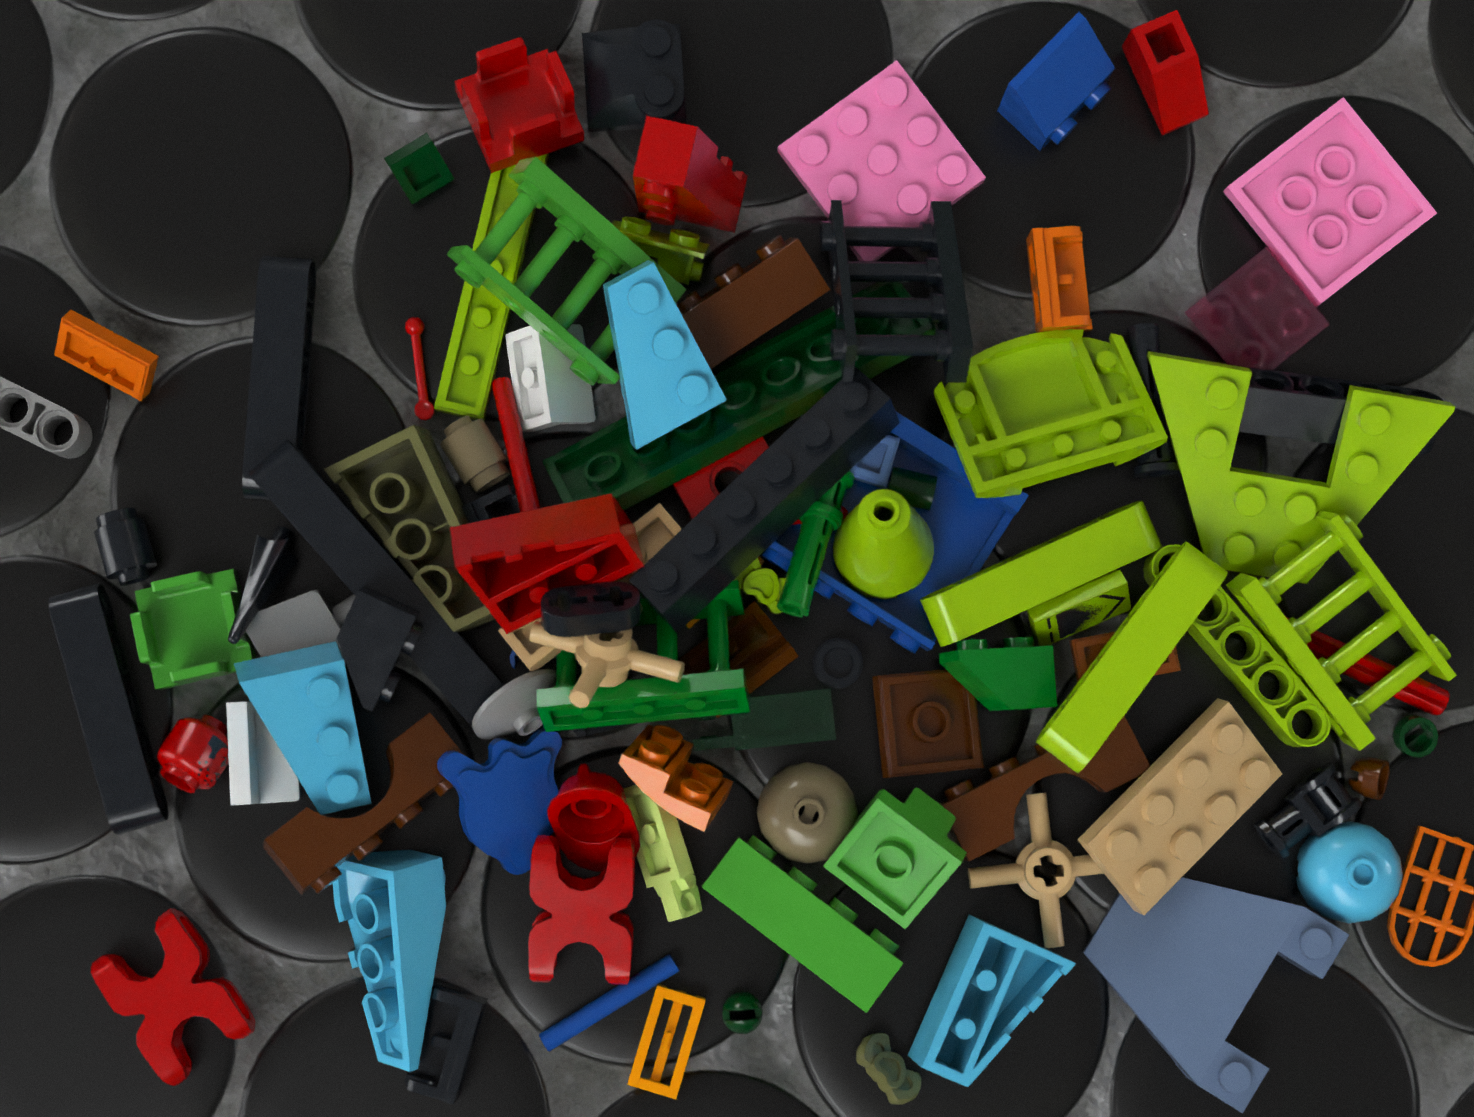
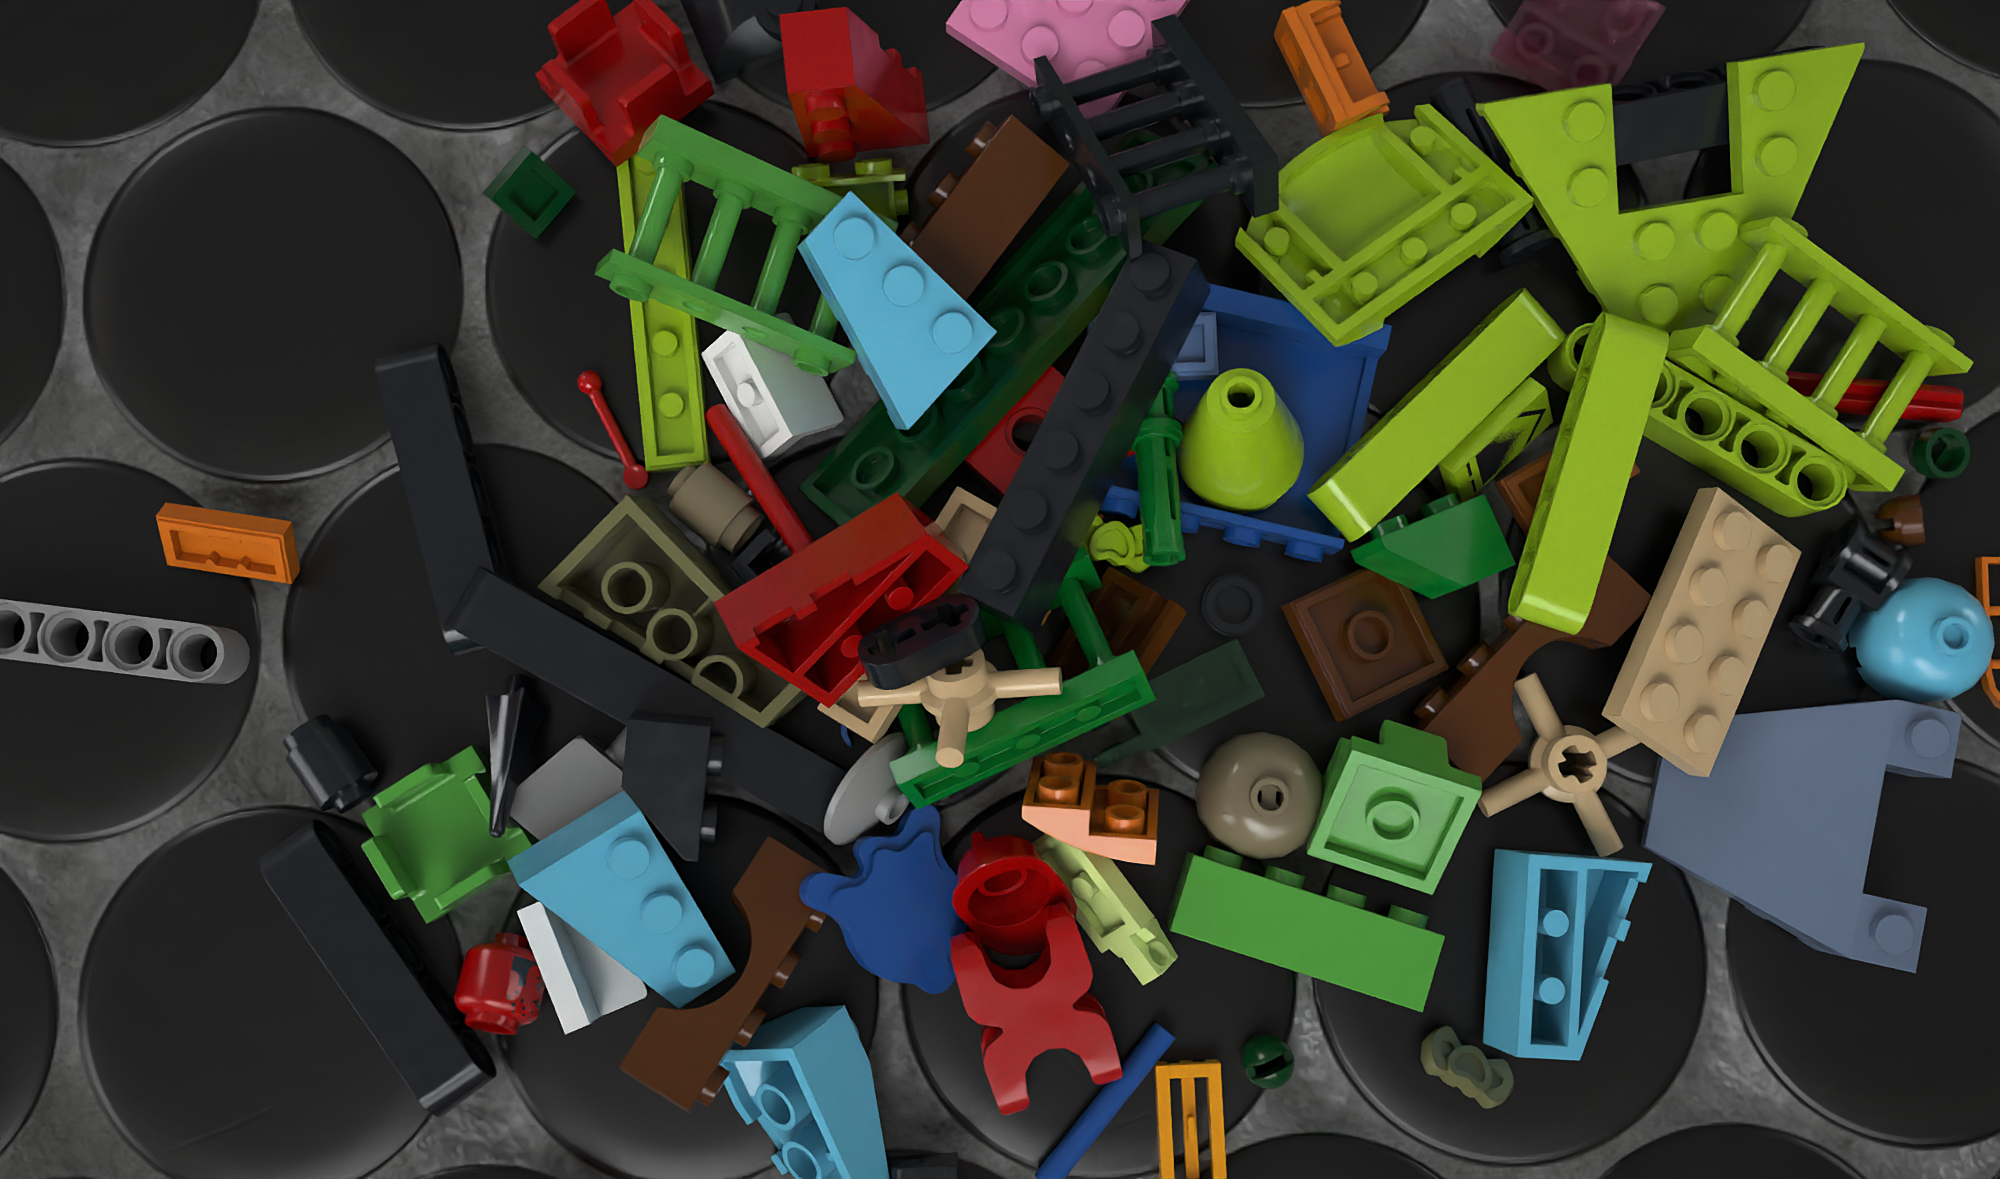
camera: 20 degrees left, 0 degrees up
dark green hinge [887,466,937,511] -> none

